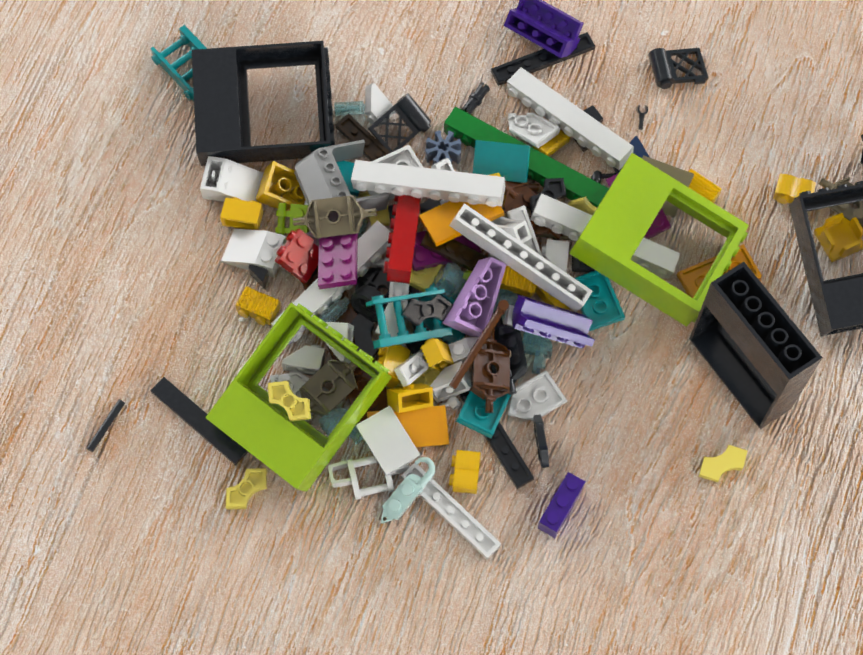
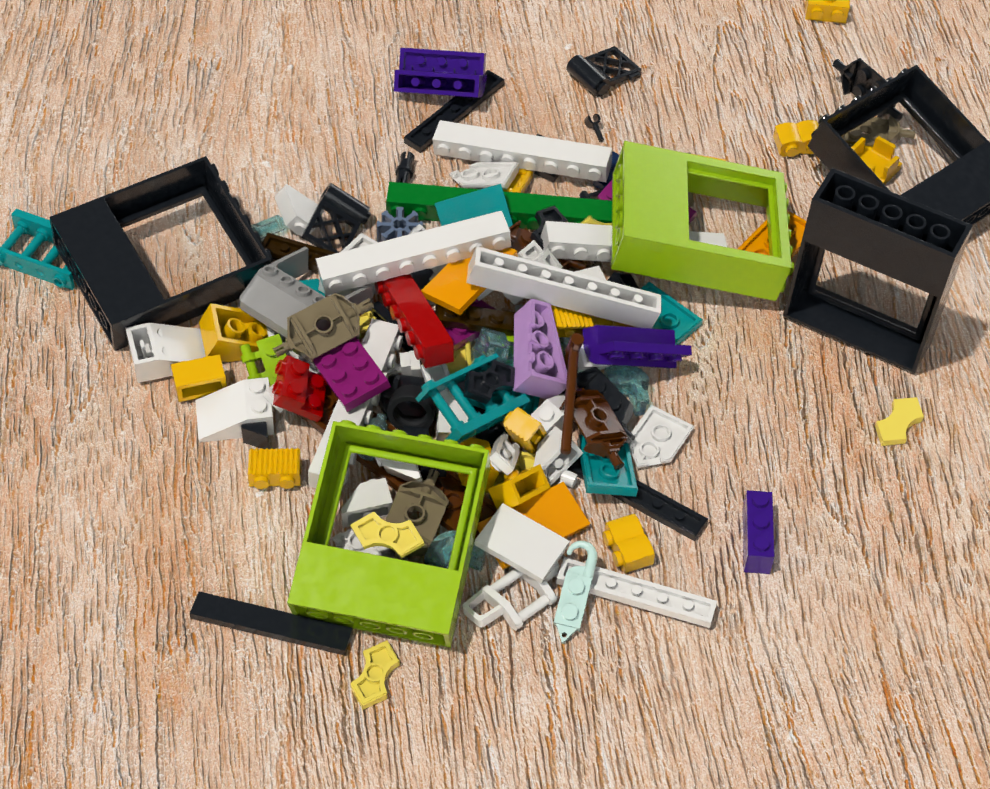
camera: 30 degrees left, 15 degrees down
black bar [86,399,125,452] -> none
black tile [533,414,549,468] -> none

